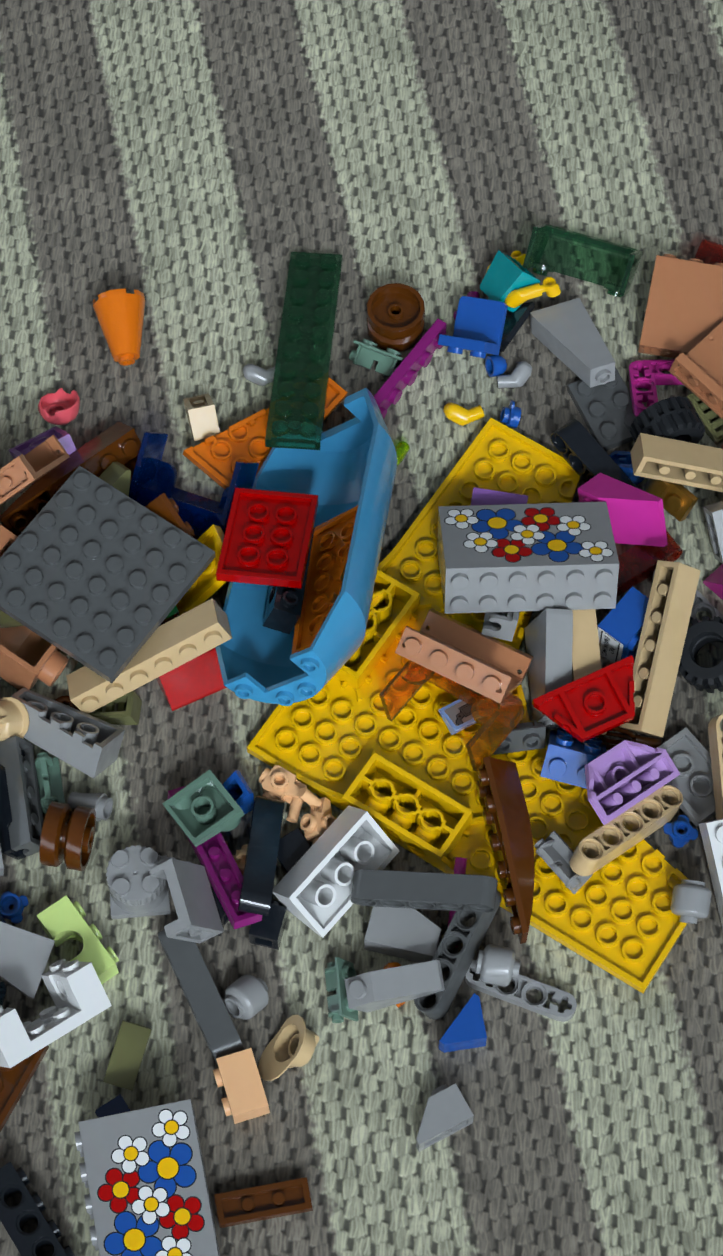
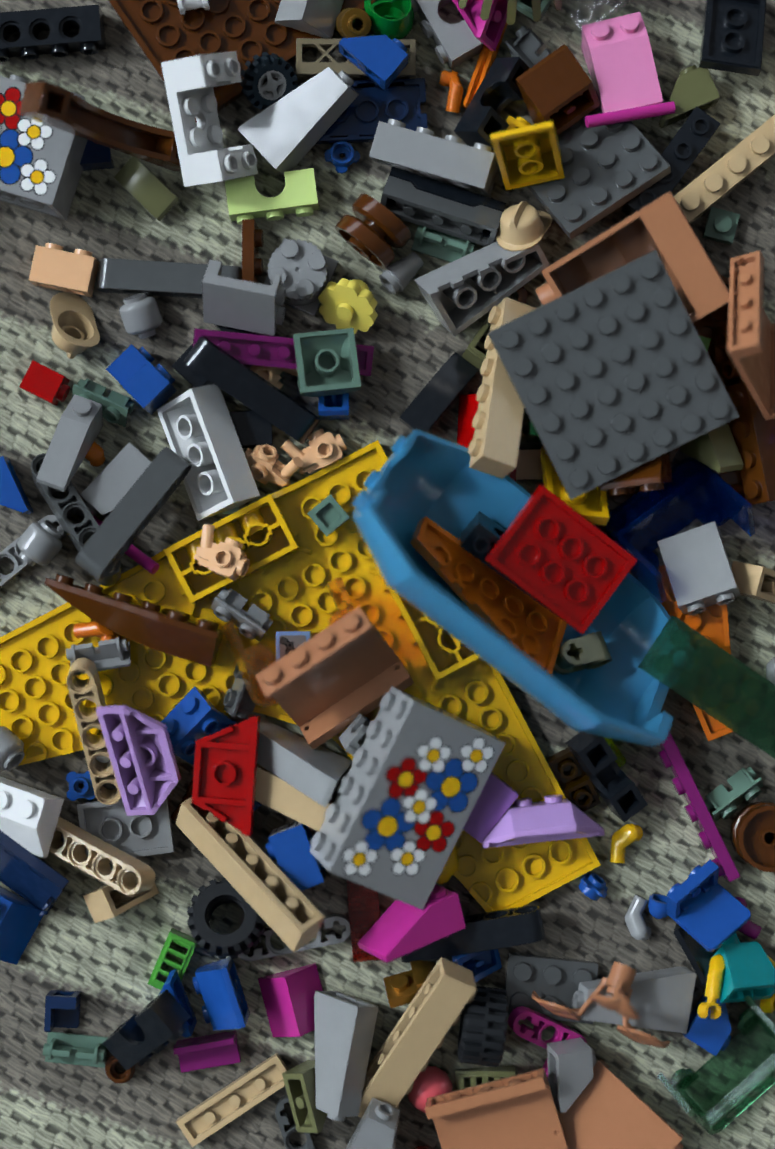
camera: 120 degrees right, 25 degrees up
none -> reddish brown arch [19,81,181,172]
none -> red brick [19,360,70,407]
none -> orange arm [73,621,118,641]
none -> blue brick [106,344,177,415]
none -> light nougat piece [194,524,250,581]
none -> light grey hinge [210,587,274,642]
none -> reddish brown plate [242,219,264,283]
none -> sand green plate [307,494,350,537]
none -> light yellow plant [318,278,378,335]
none -> black slope [399,352,478,433]
none -> lavender wedge [481,794,605,849]
none -> nougat plant [531,962,670,1048]
none -> dark brown slope [546,748,601,812]
none -> light grey slope [547,1037,596,1113]
none -> olive piece [554,631,612,675]
none -> black arch [566,732,648,822]
none -> light grey panel [657,521,741,615]
none -> blue slope [682,991,732,1056]

